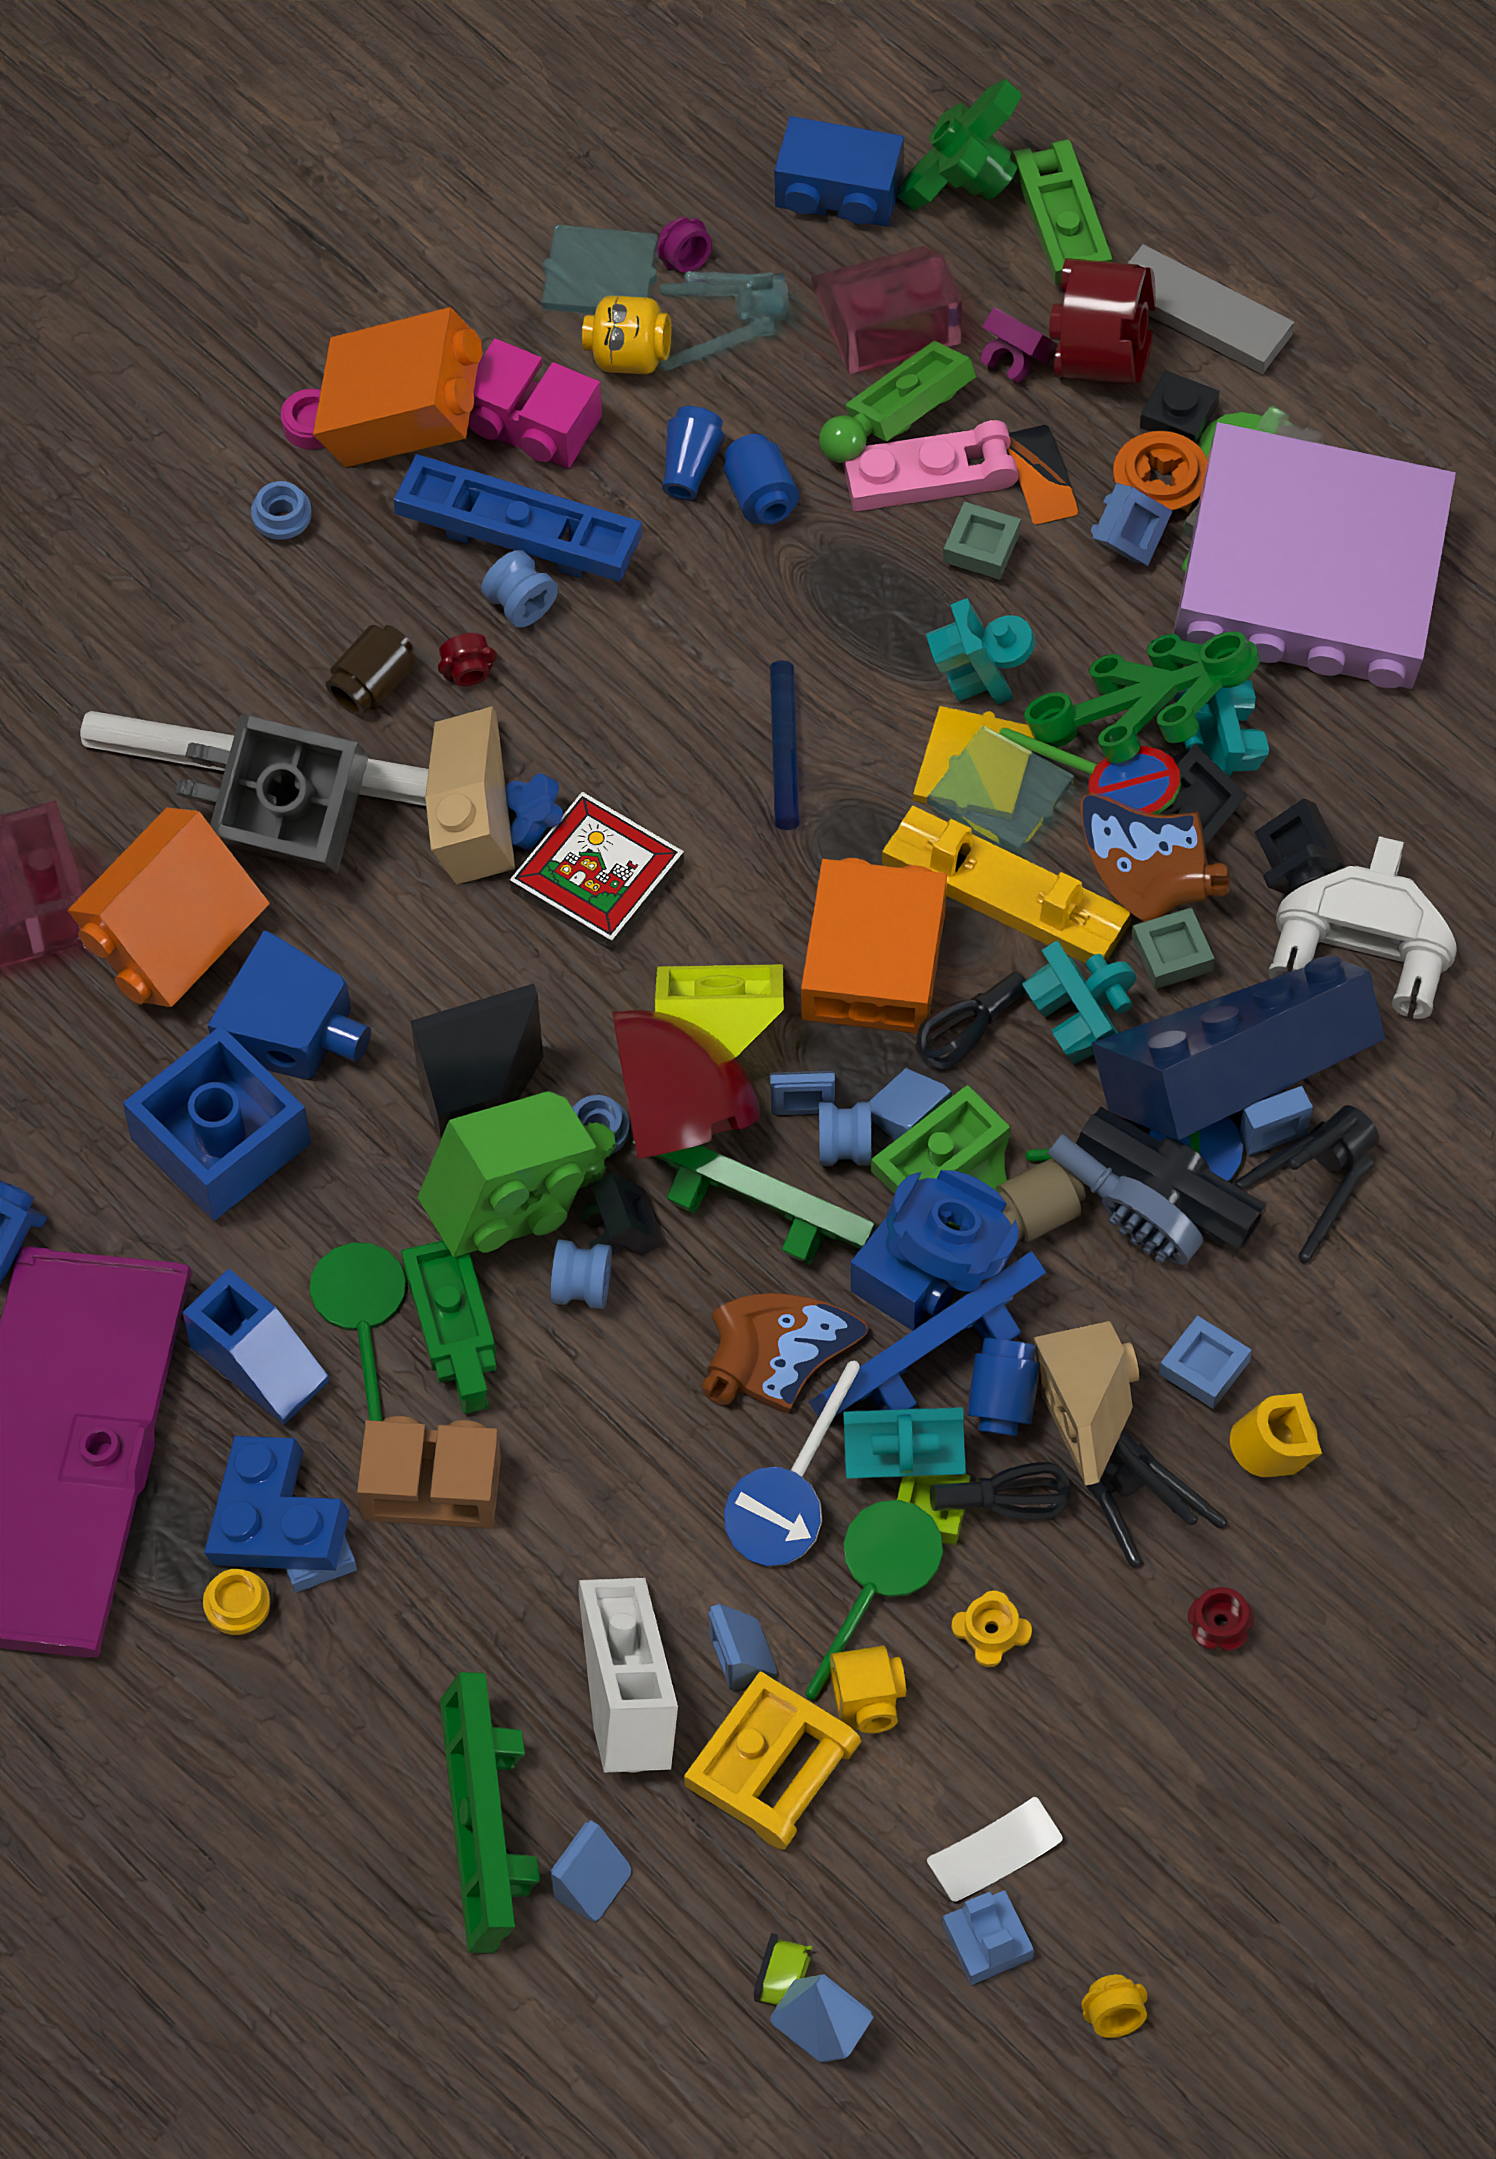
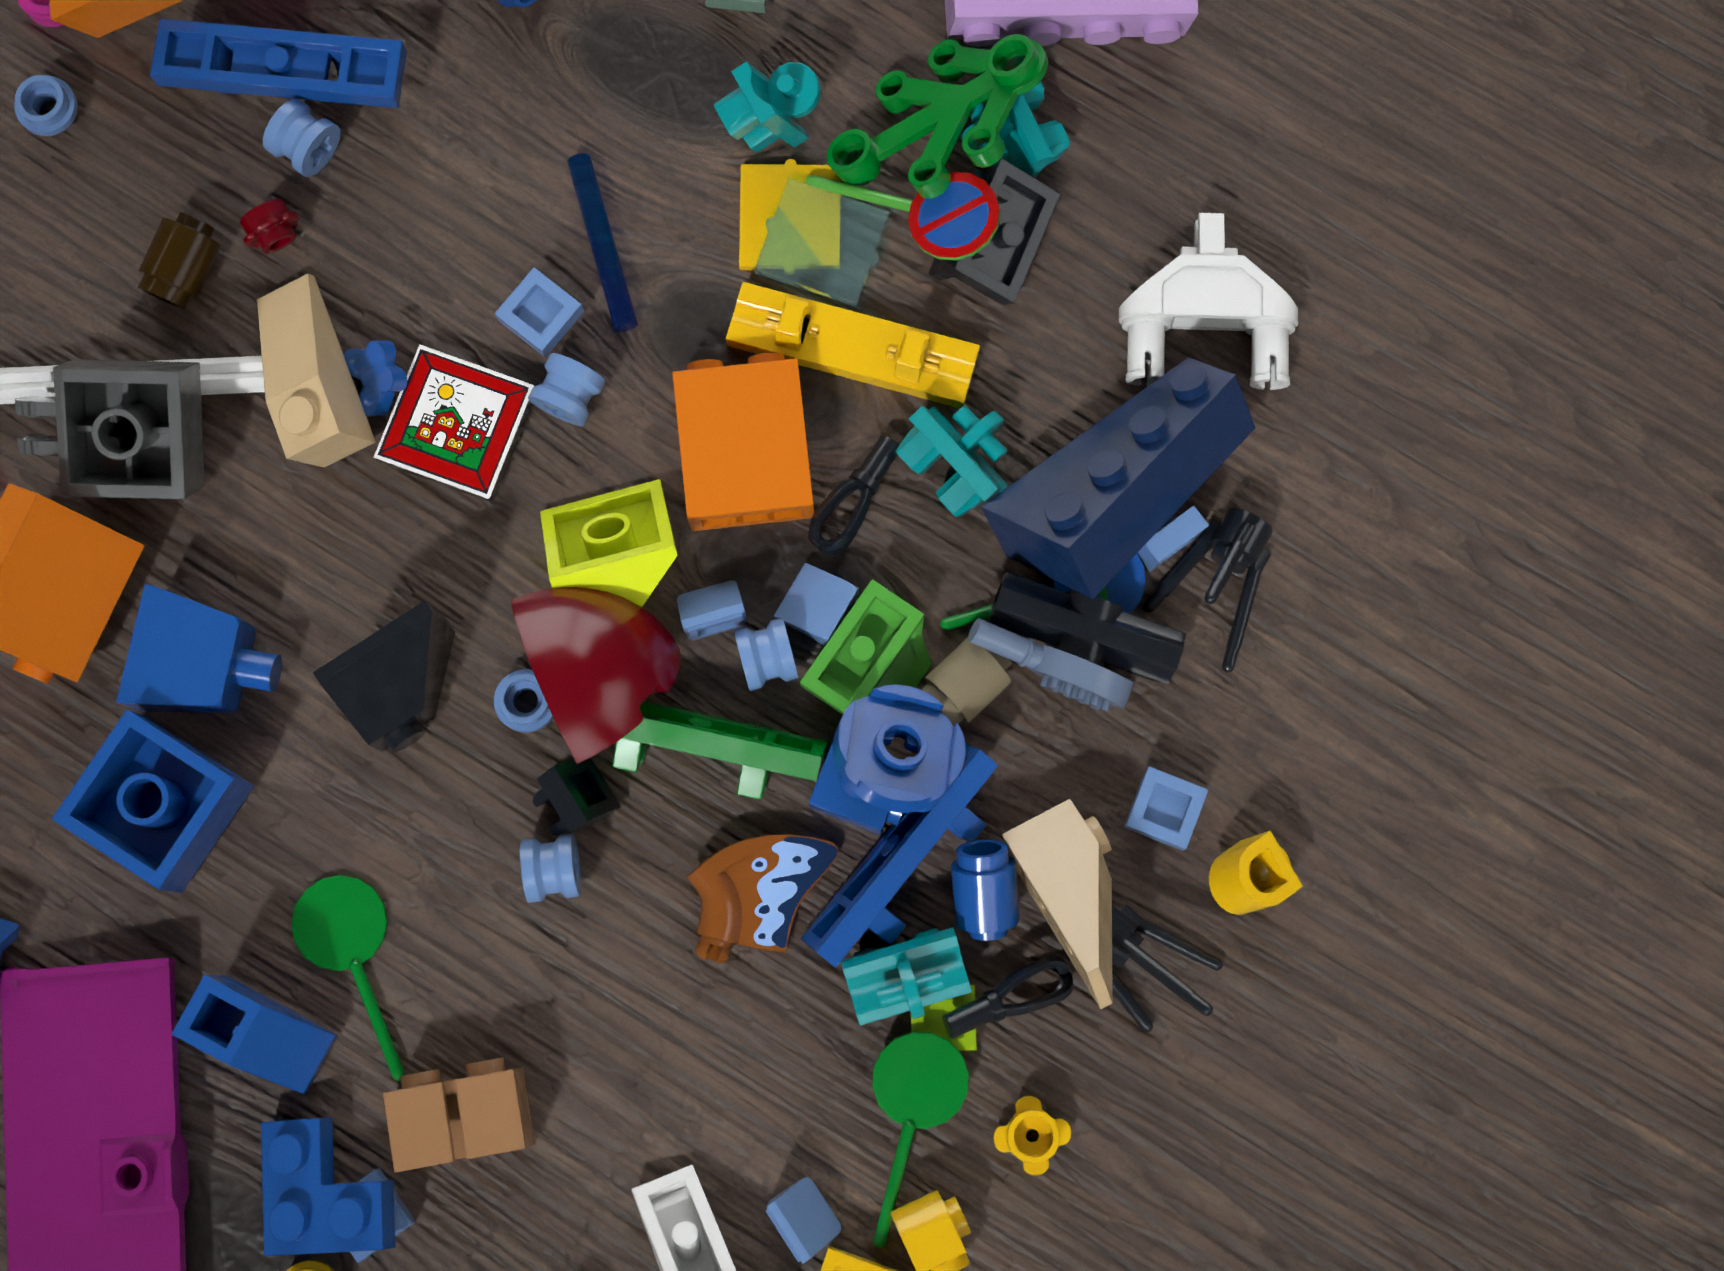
camera: 15 degrees left, 20 degrees up
green hinge [401,1240,496,1414] -> none
bright green hinge [417,1091,617,1257] -> none
blue piece [724,1361,860,1566] -> none
dark orange arm [1080,792,1230,922] -> none
sand green plate [1132,907,1215,990] -> none
dark red plate [1188,1587,1254,1651] -> none
black bracket [1255,799,1345,895] -> none
none -> medium blue plate [494,267,584,358]
none -> medium blue wheel [528,353,606,427]

